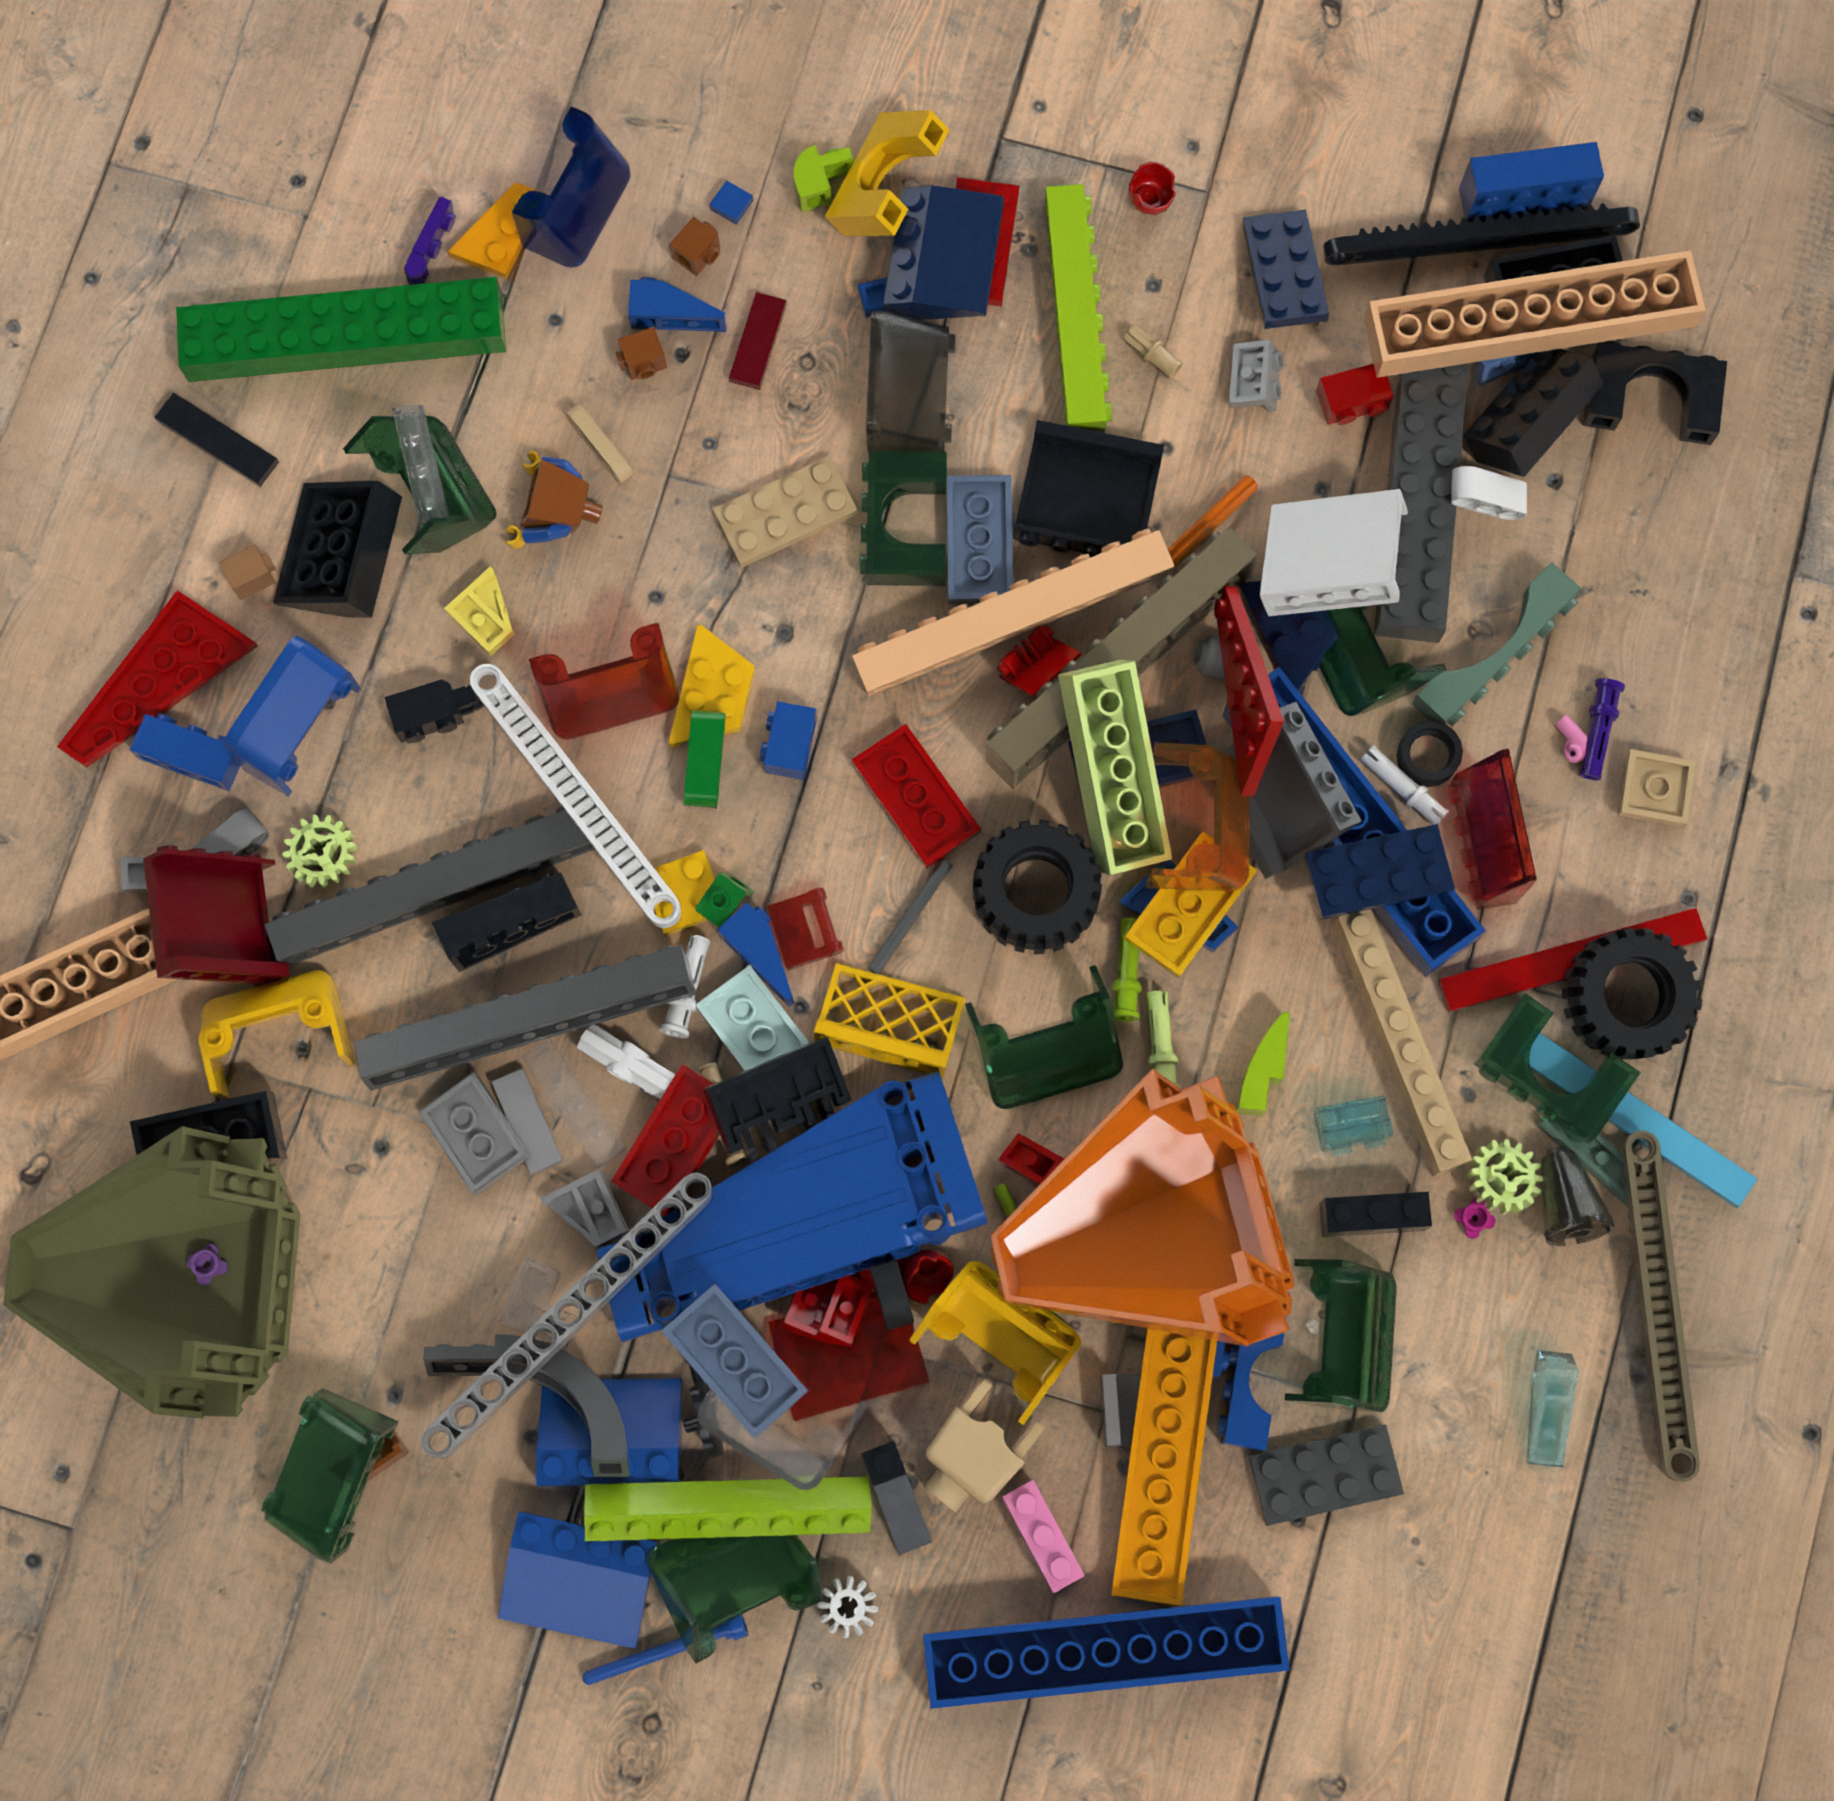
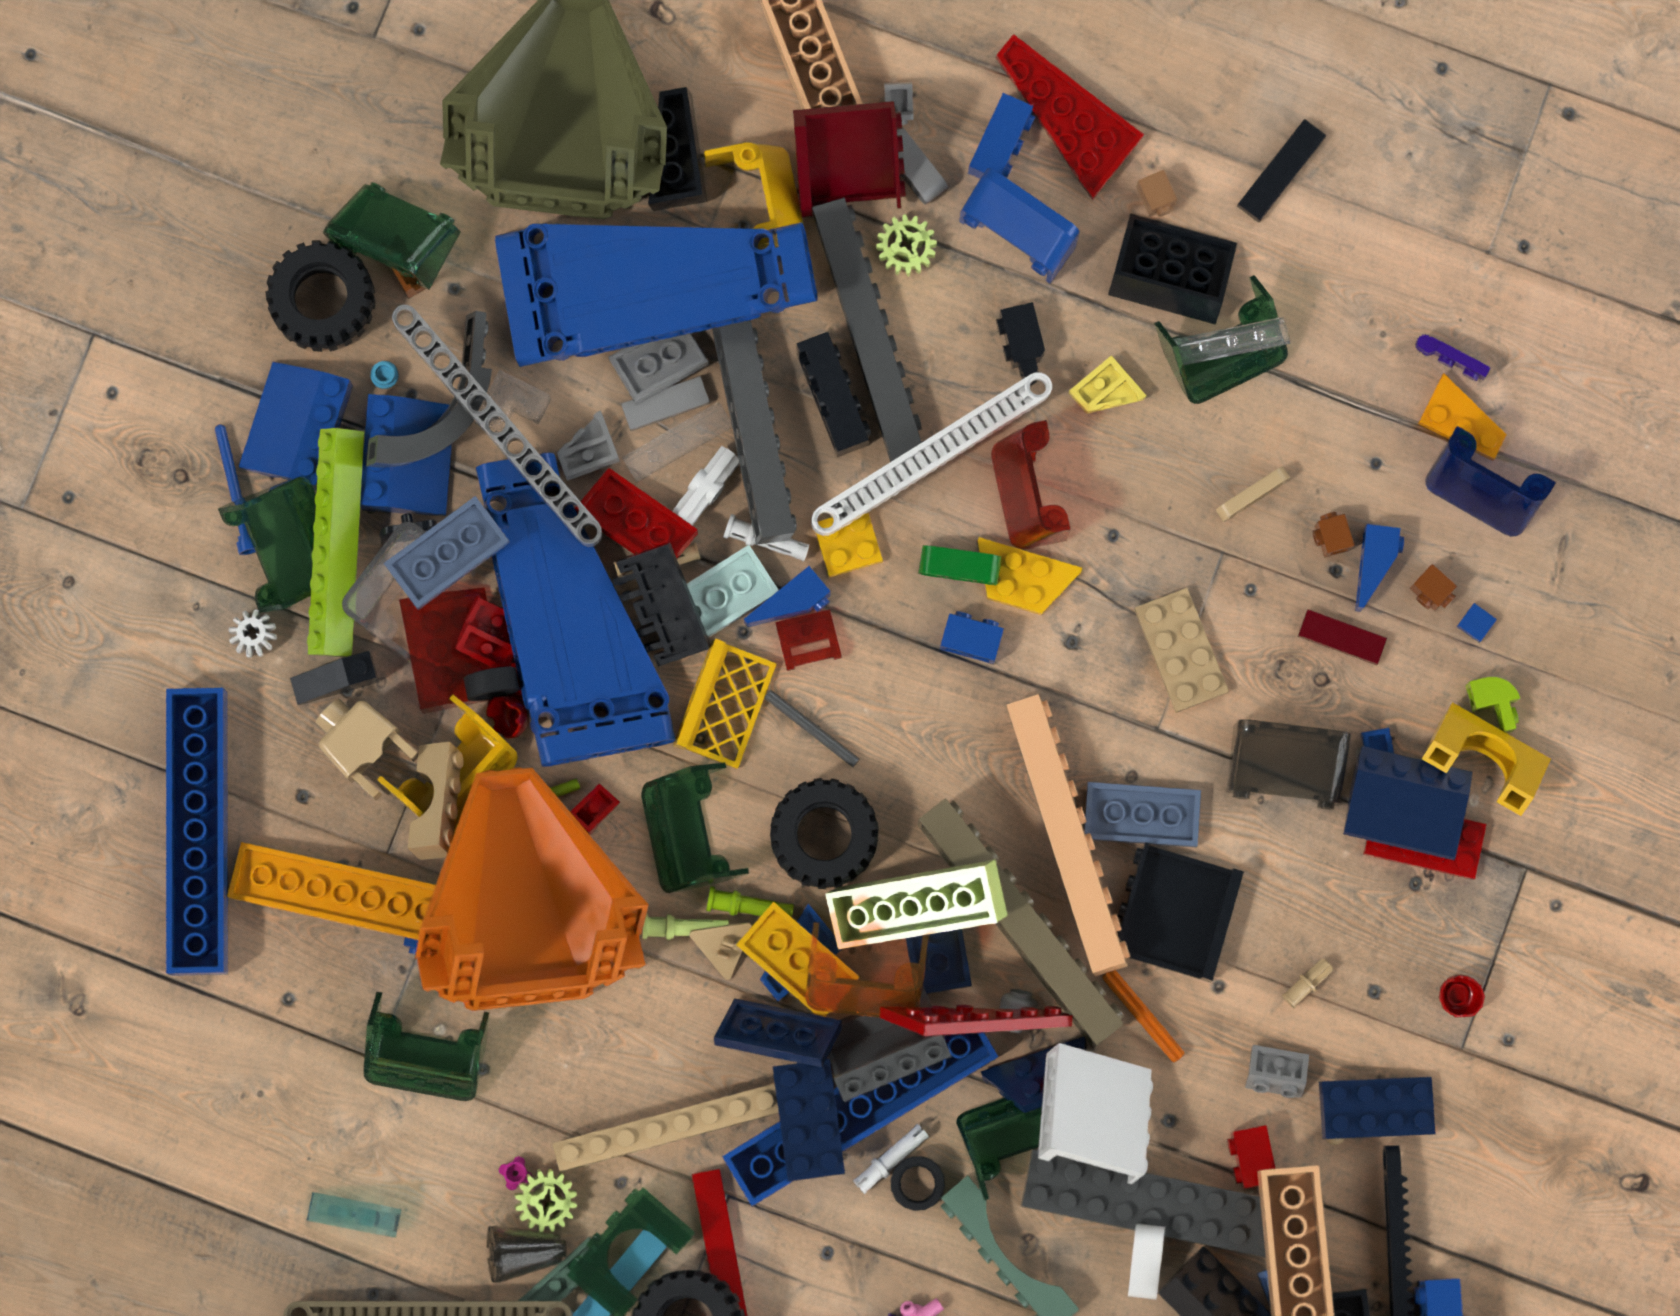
camera: 90 degrees right, 5 degrees up
green brick [176,277,507,382] -> none
medium lavender plate [187,1244,228,1285] -> none
dark orange torso [505,451,603,549] -> none
green bracket [695,872,755,928] -> none
red plate [851,724,981,869] -> none
clear green arch [860,451,947,586] -> none
red hinge [997,624,1082,697] -> none
bright pink brick [1001,1480,1085,1593] -> none
lime brick [1045,184,1112,433] -> none
light grey panel [1100,1374,1141,1447] -> none
blue arch [1217,1315,1287,1452] -> none
lime slope [1236,1012,1290,1116] -> none
dark grey plate [1249,1425,1404,1526] -> none
clear light blue brick [1314,1095,1393,1156] -> none
black brick [1319,1191,1432,1237] -> none
clear red slope [1447,749,1537,910] -> none
none -> black tyre [266,240,376,352]
none -> medium azure plate [370,361,399,389]
none -> tan arch [408,741,464,860]
none -> blue panel [495,222,818,367]
none -> tan piece [690,922,752,980]
none -> dark blue plate [714,998,842,1068]

